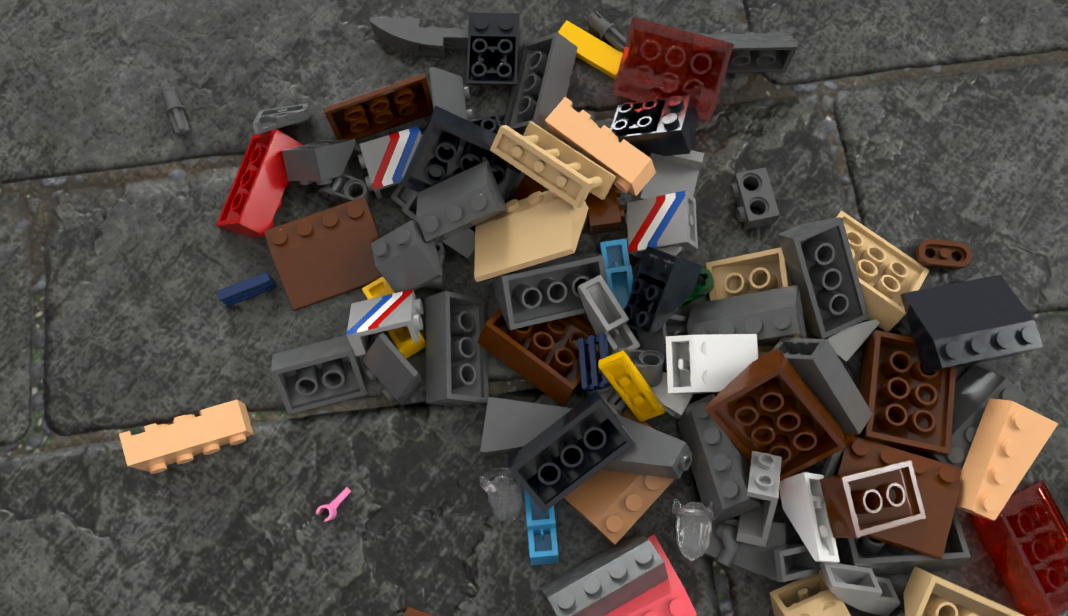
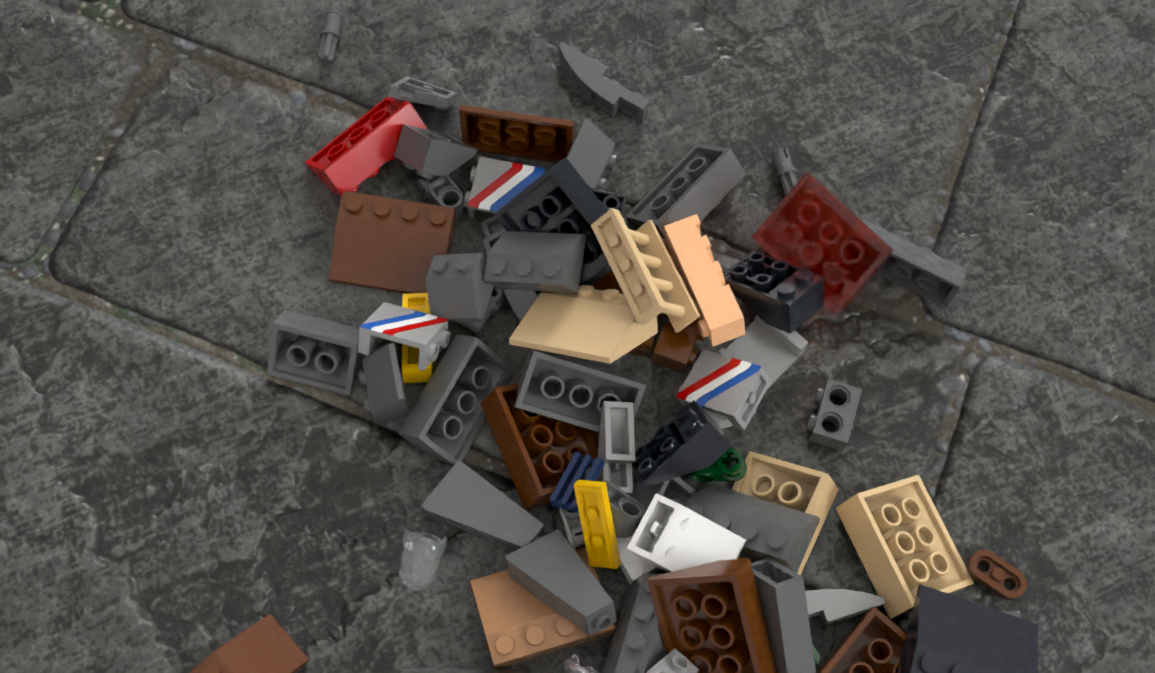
camera: 25 degrees right, 5 degrees down
light nougat wedge [119,400,254,474] -> none
dark blue tile [217,272,277,307] -> none
bright pink hand [316,487,351,522] -> none
black slope [466,12,520,86] -> none
black slope [508,391,635,513] -> none
dark azure slope [524,489,559,566] -> none
yellow tile [558,20,629,79] -> none
dark azure slope [598,239,633,310] -> none
dark grey slope [777,217,869,339] -> none

